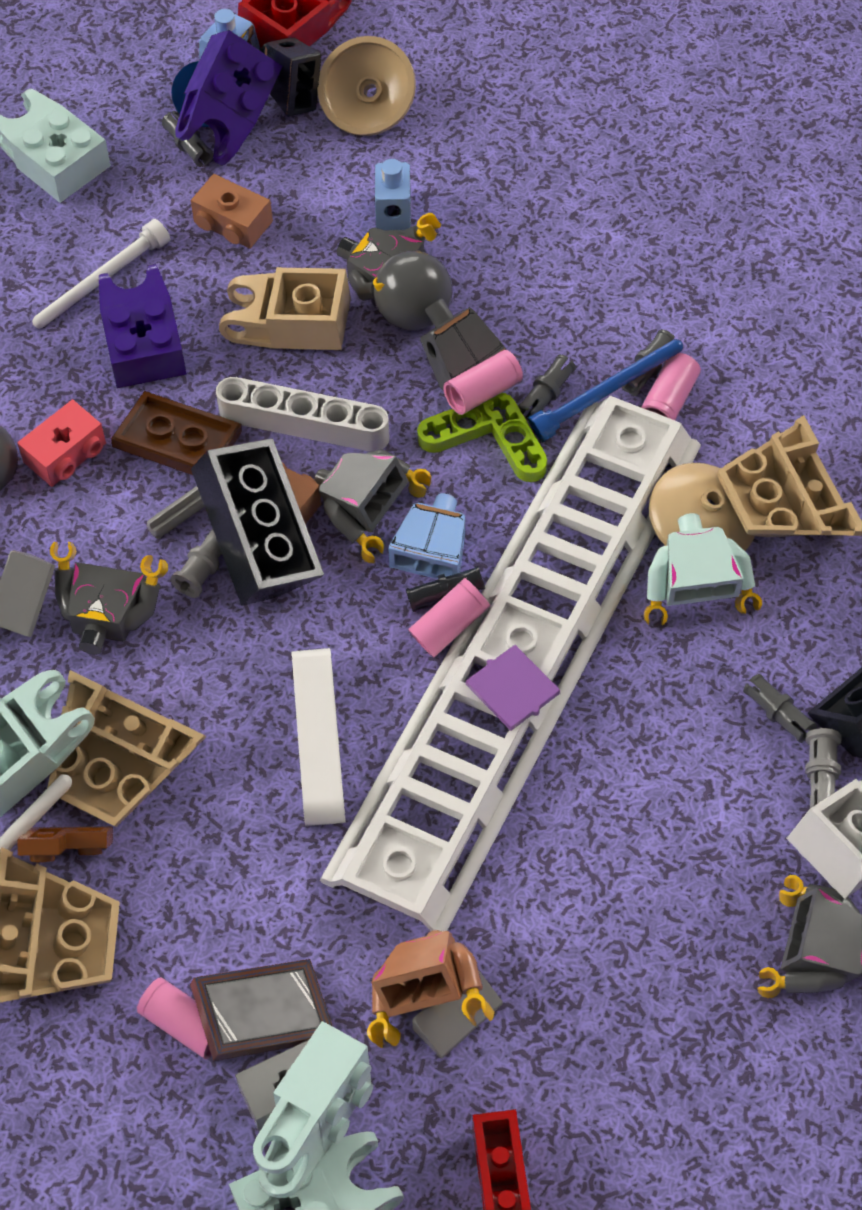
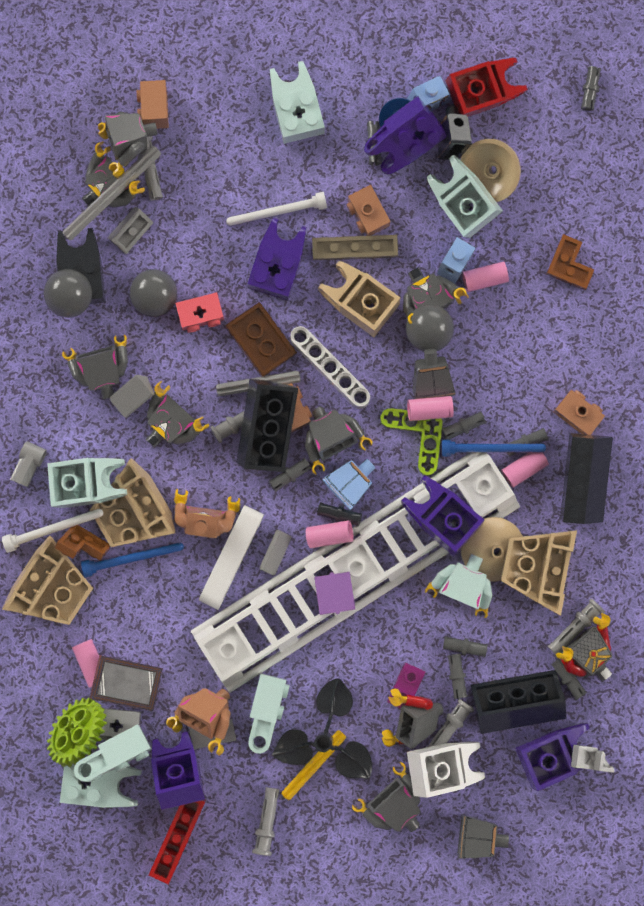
camera: 25 degrees right, 25 degrees up
none -> lime gear [47,698,107,767]
none -> blue piece [81,542,184,578]
none -> dark purple brick [151,731,205,810]
none -> nougat torso [174,489,240,538]
none -> light aqua brick [249,673,290,754]
none -> light grey pin [252,787,280,856]
none -> light grey slope [260,530,292,575]
none -> dark grey pin [268,458,312,492]
none -> black plant [272,678,372,778]
none -> yellow axle [281,730,346,800]
none -> dark tan plate [312,235,398,260]
none -> dark grey torso [382,689,443,749]
none -> magenta brick [387,662,425,709]
none -> dark purple brick [401,476,484,557]
none -> light aqua brick [427,155,503,238]
none -> dark grey pin [442,636,488,658]
none -> bright pink pin [462,261,509,292]
none -> dark orange plate [546,234,594,290]
none -> nougat brick [553,390,605,435]
none -> black slope [560,433,613,524]

